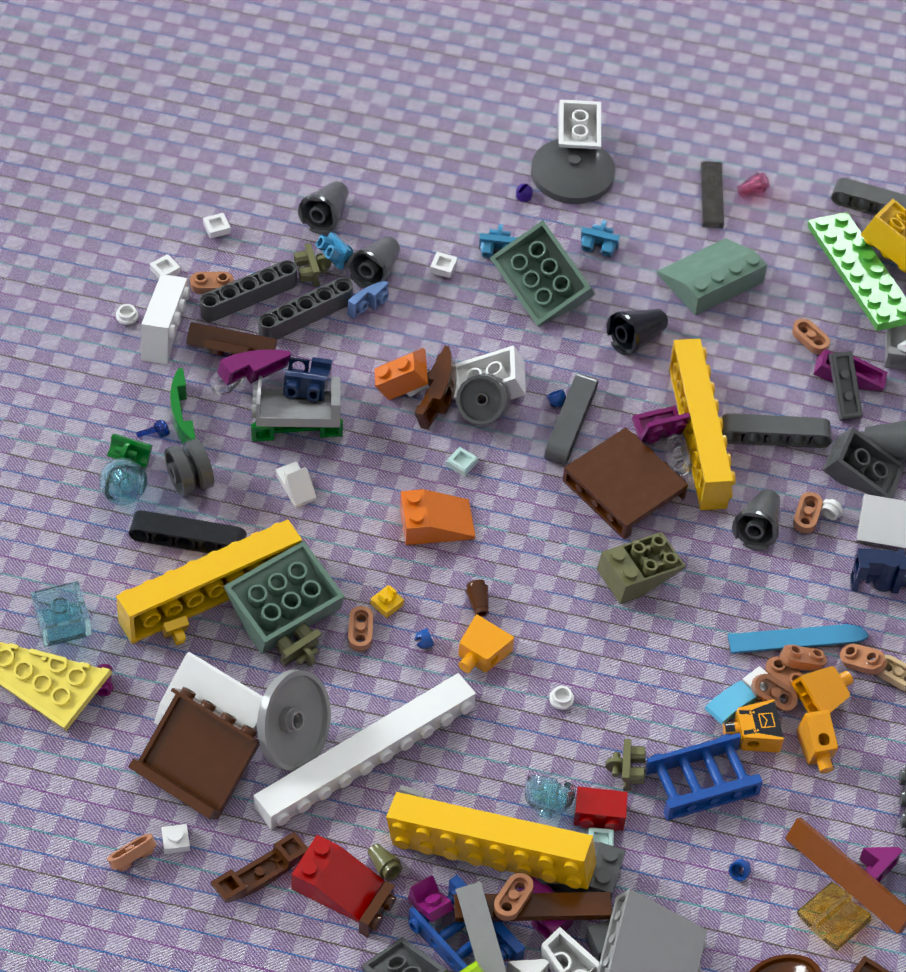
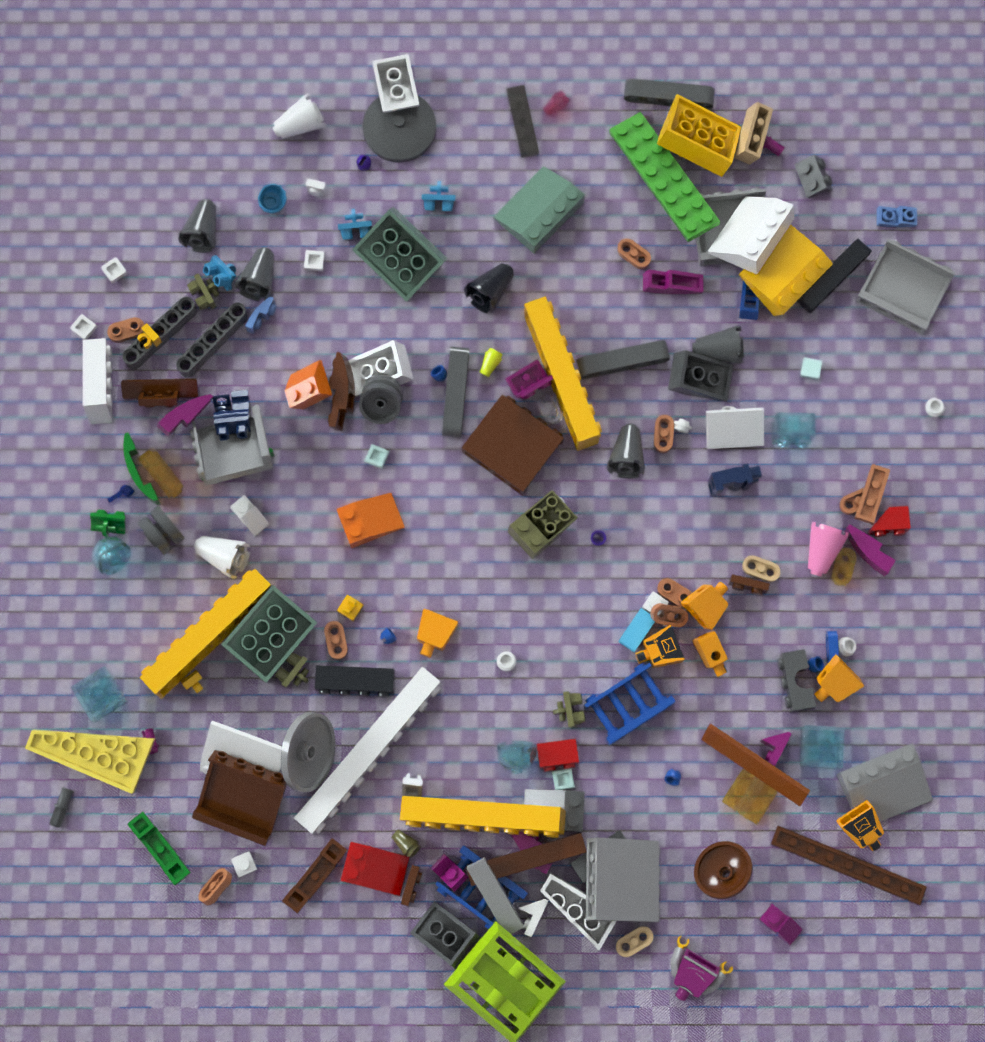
camera: 10 degrees left, 25 degrees up
white plate [116,304,138,325] -> none
black beam [128,510,247,554] -> none
reddish brown cone [465,580,489,617] -> none
nougat plate [493,873,533,921] -> none
dark azure piece [727,624,868,654] -> none
nougat plate [779,645,827,672] -> none
dark grey tile [829,351,863,421] -> none
nougat plate [840,644,887,675] -> none
none -> green slope [127,812,191,886]
none -> yellow tile [137,323,162,349]
none -> clear yellow slope [137,447,184,498]
none -> white cone [194,536,250,579]
none -> dark azure hair [258,183,287,214]
none -> white cone [272,93,326,139]
none -> white plate [306,178,327,197]
none -> black brick [315,665,395,697]
none -> neon yellow cone [479,348,503,377]
none -> dark purple hinge [591,530,607,546]
none -> reddish brown plate [728,574,770,596]

